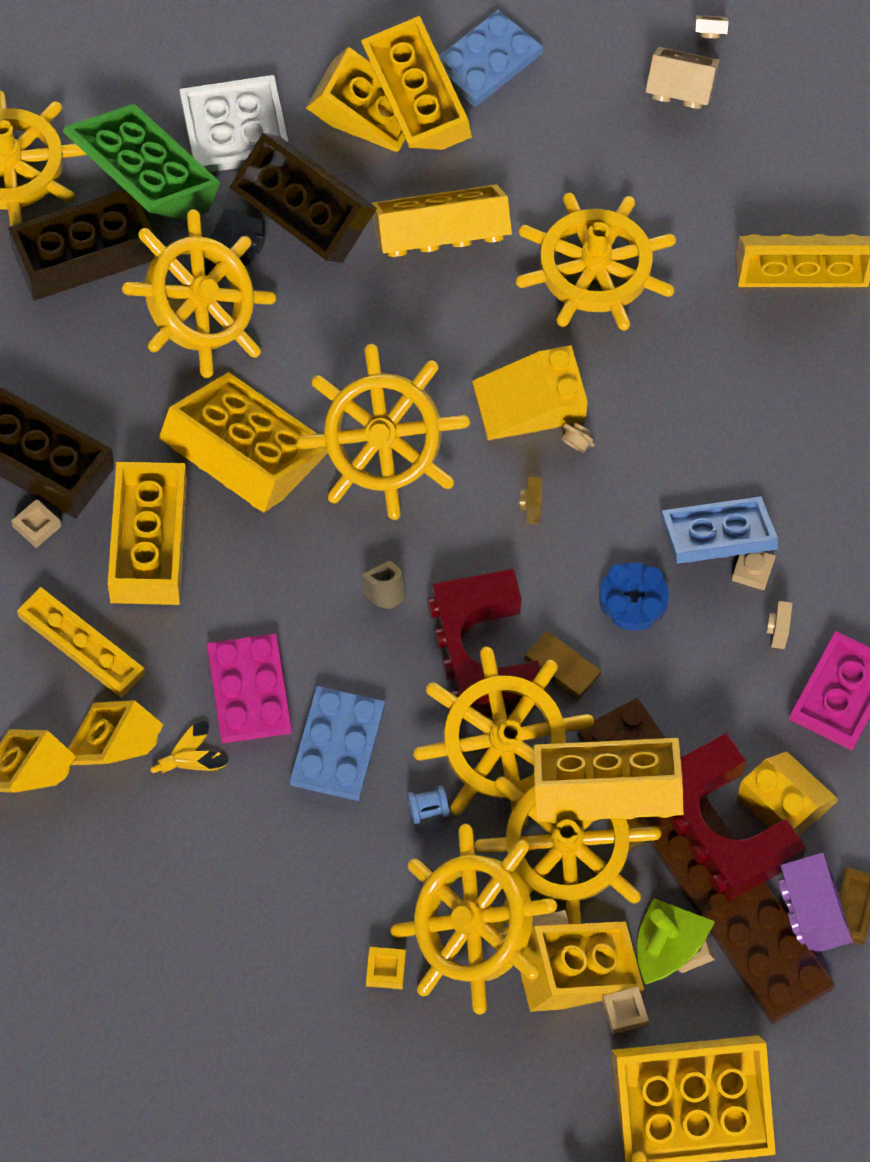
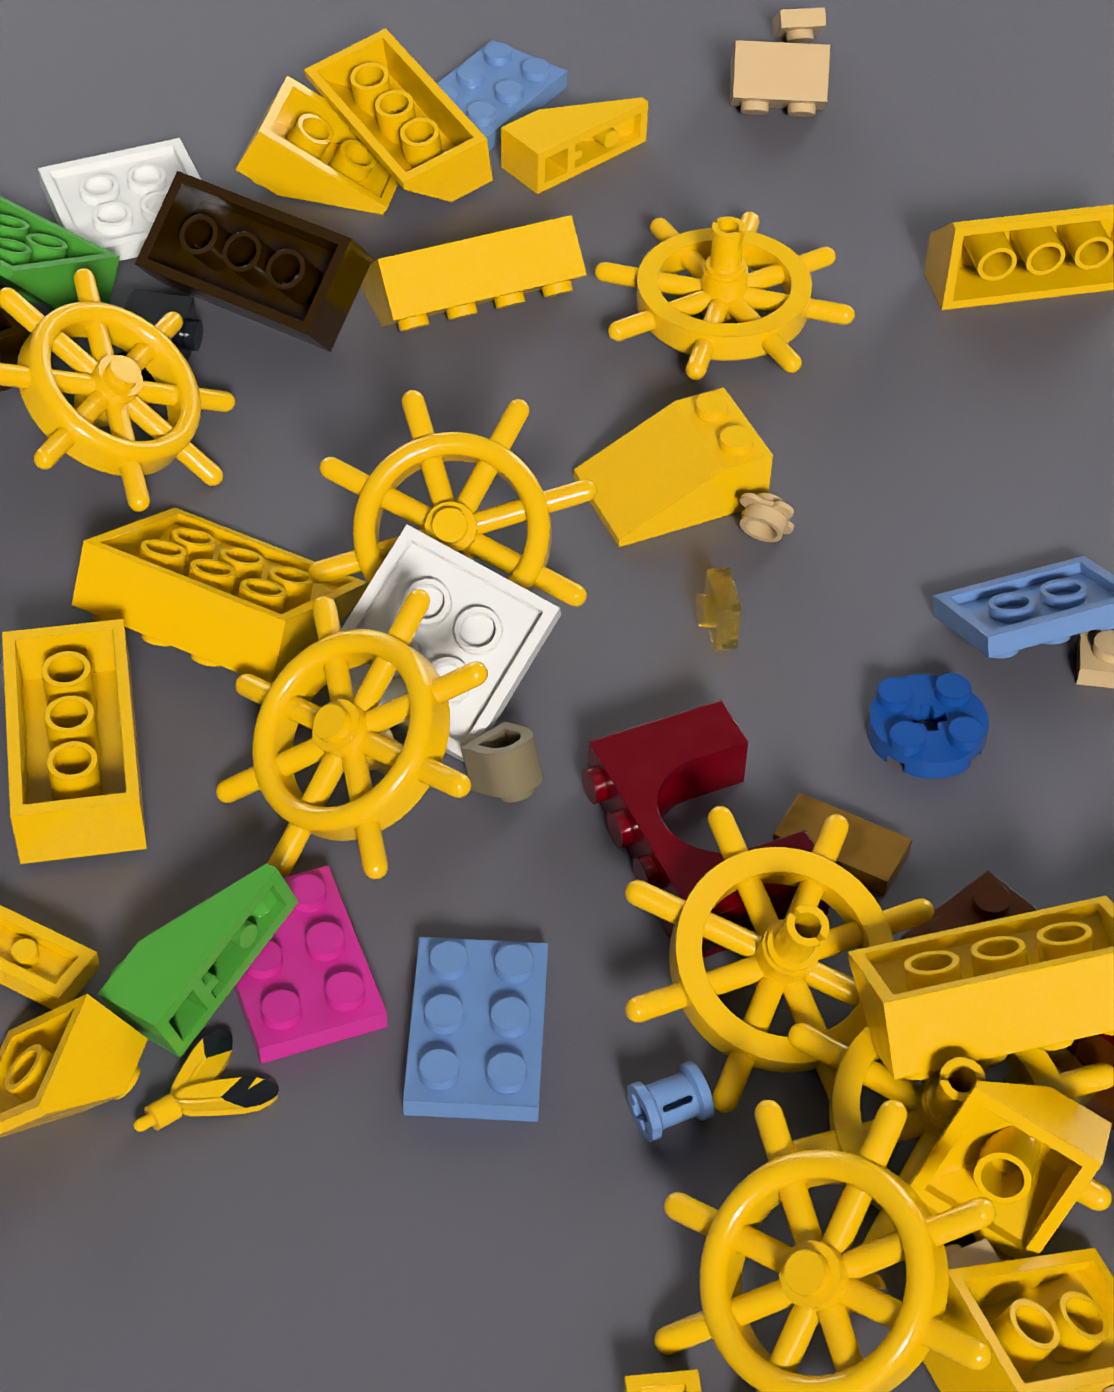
camera: 10 degrees left, 15 degrees down
none -> bright green slope [98,863,299,1058]
none -> yellow piece [216,589,488,879]
none -> white plate [326,524,561,762]
none -> yellow slope [501,97,649,195]
none -> yellow slope [909,1081,1112,1259]

